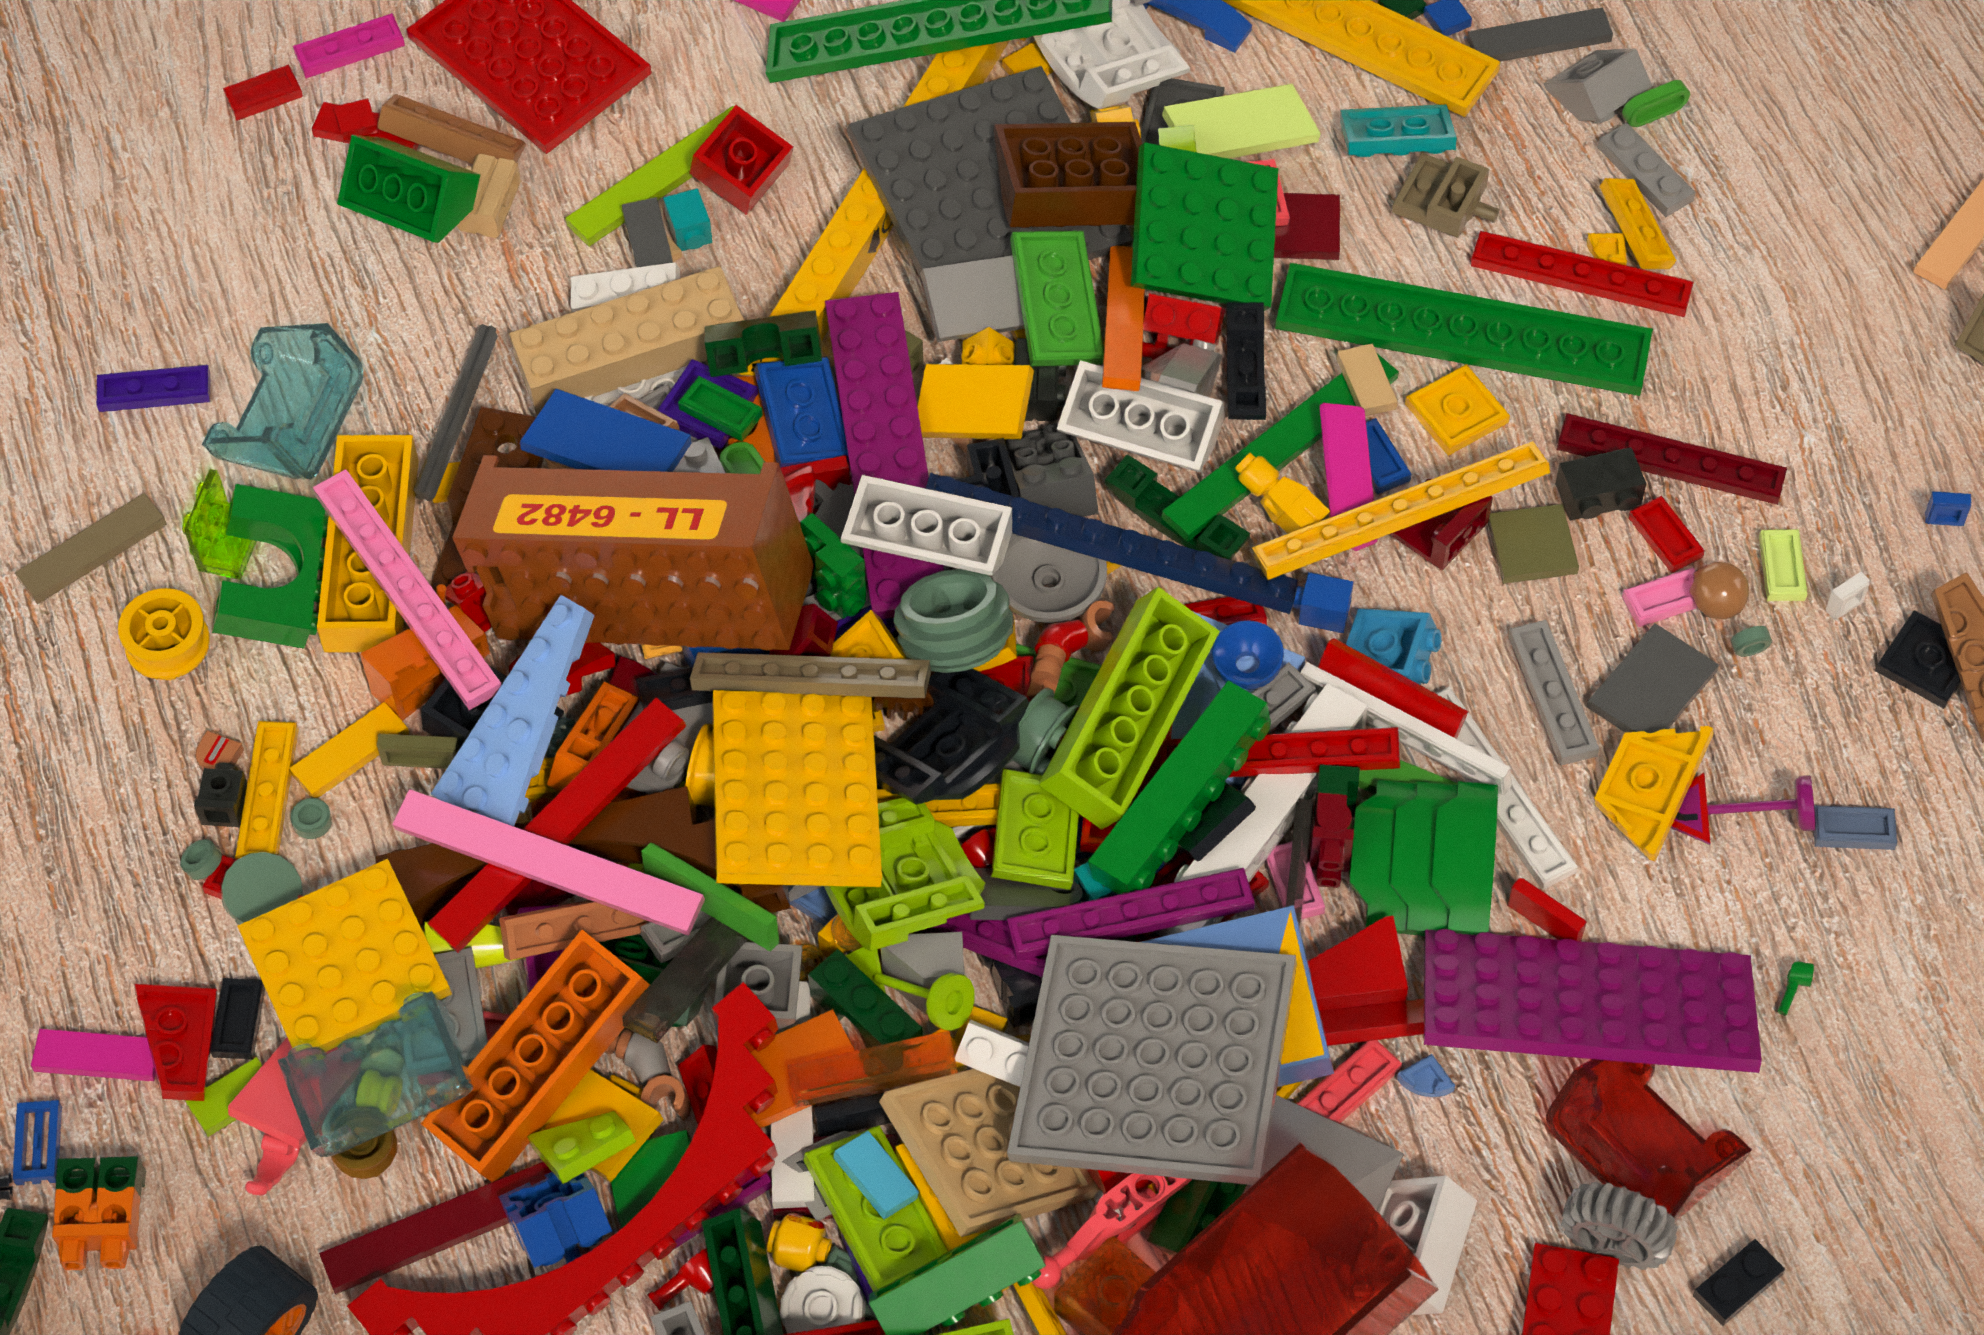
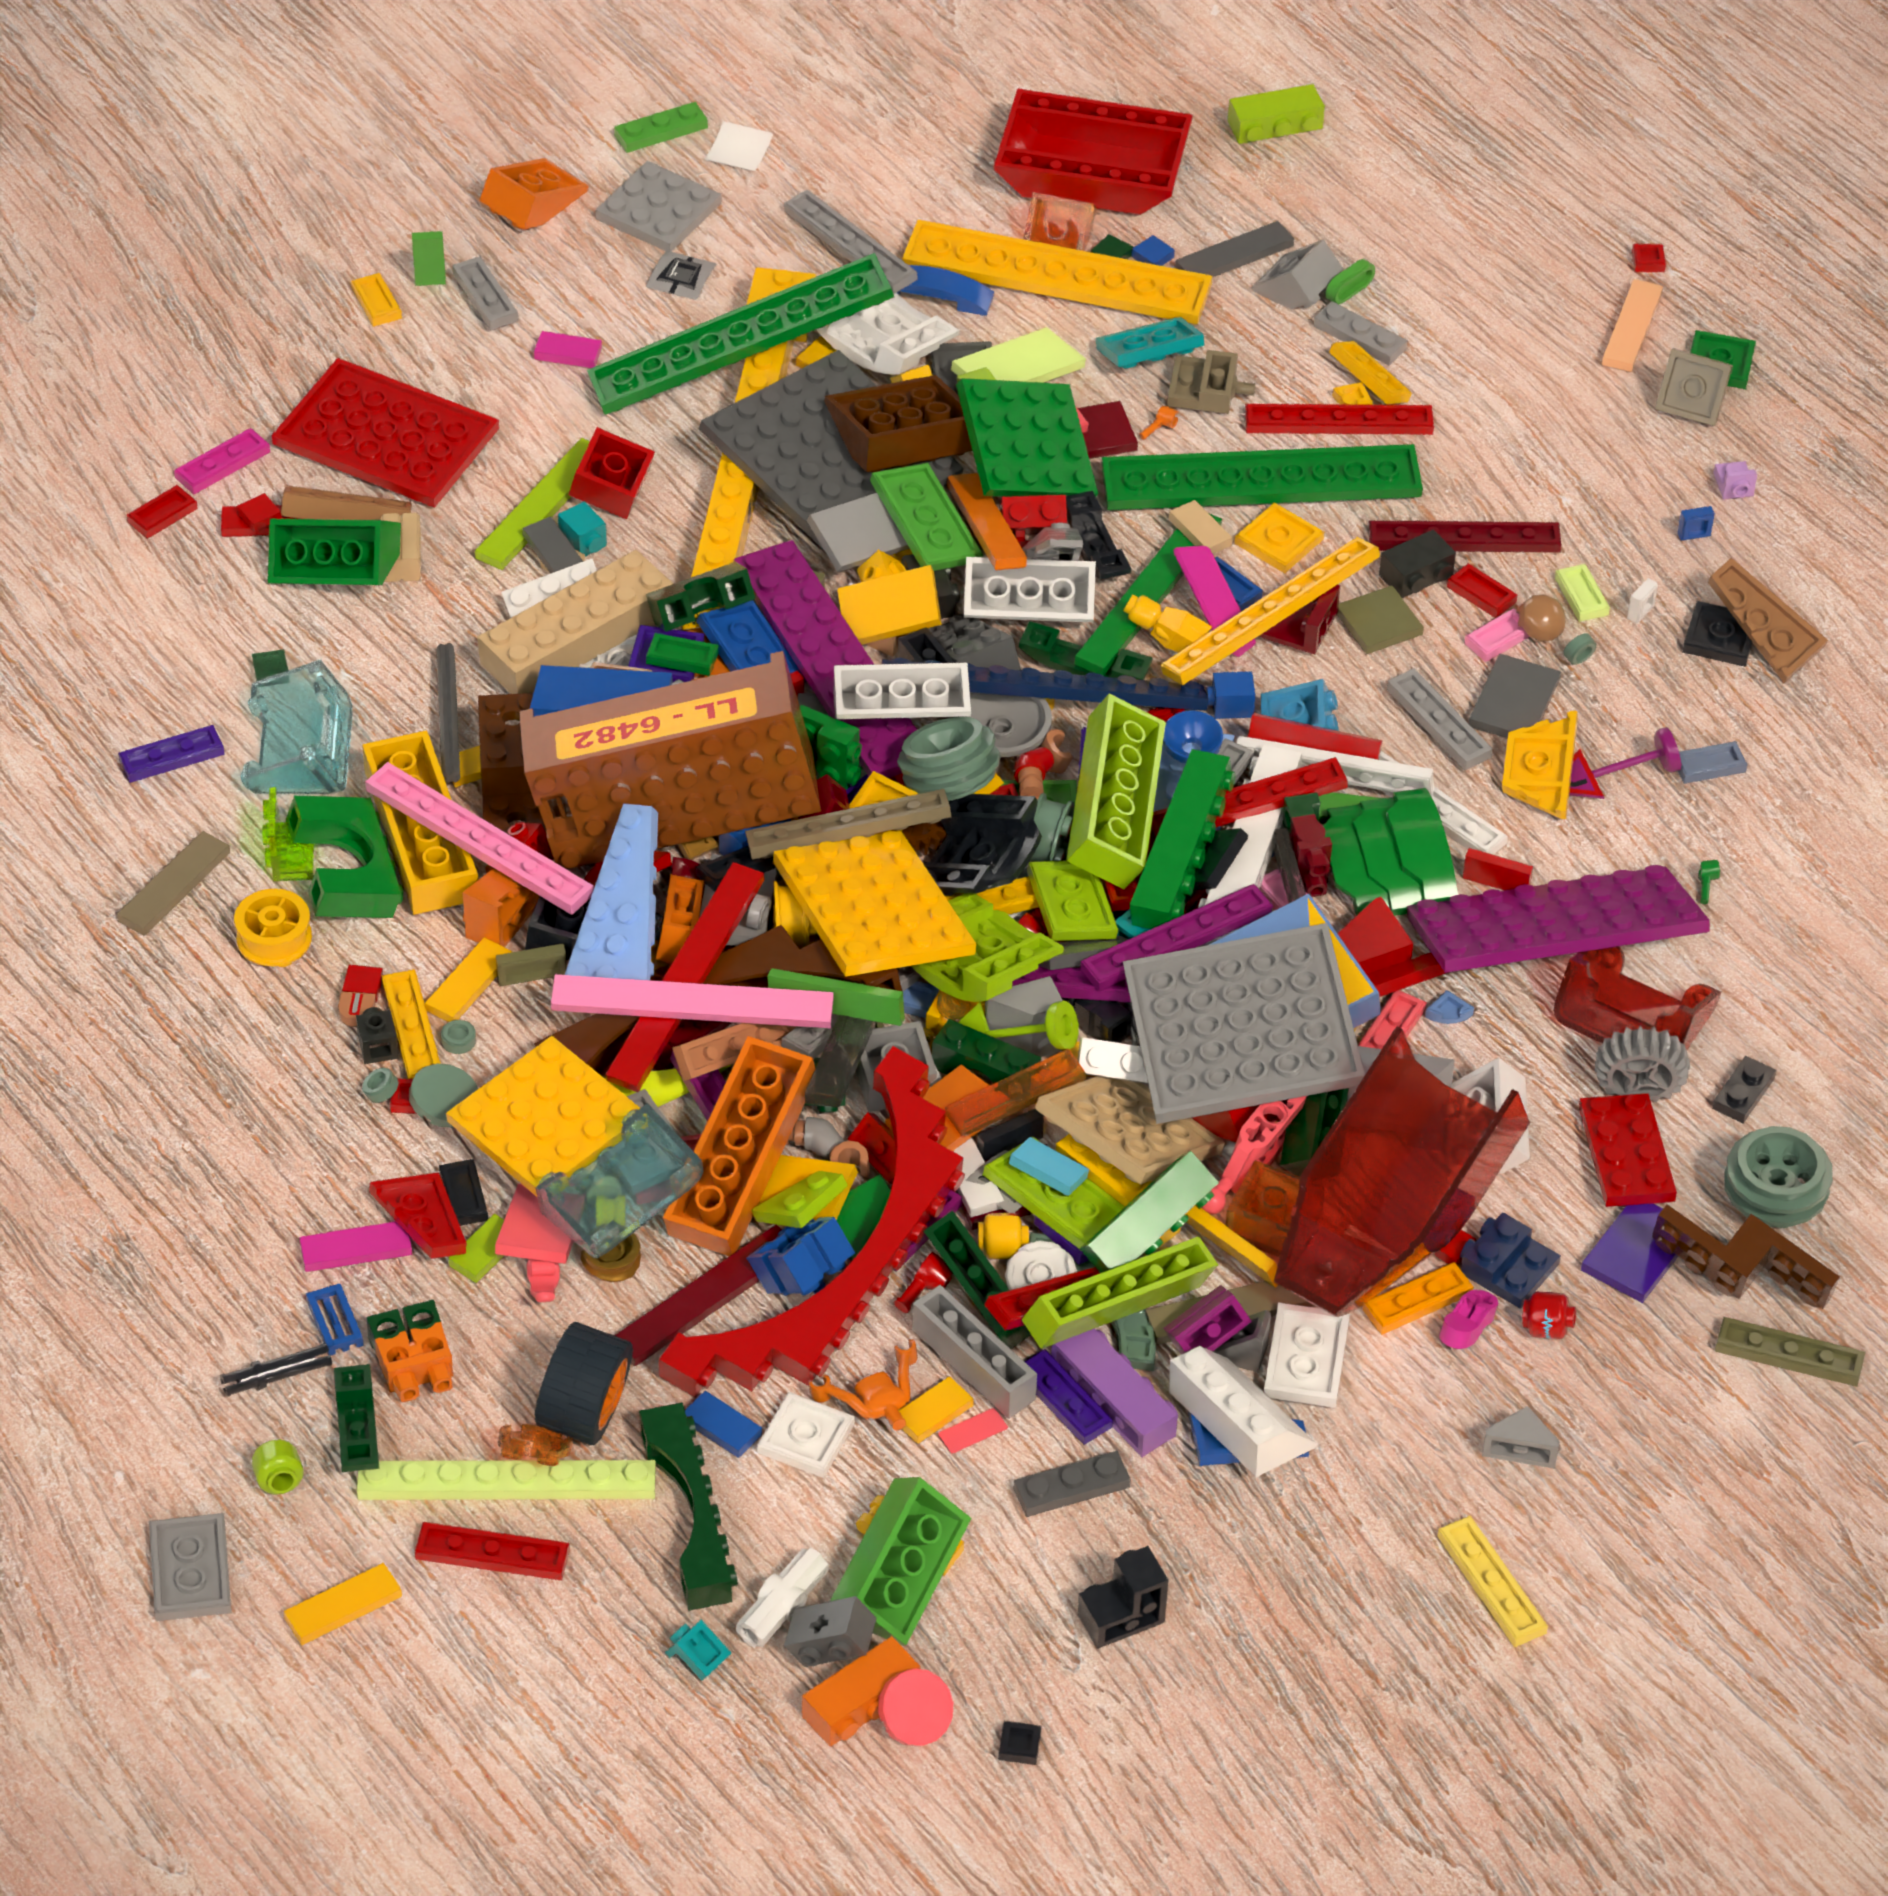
camera: 20 degrees left, 10 degrees down
none -> clear green tile [252,649,290,685]
none -> red tile [342,964,383,1003]
none -> orange hand [1139,406,1178,440]

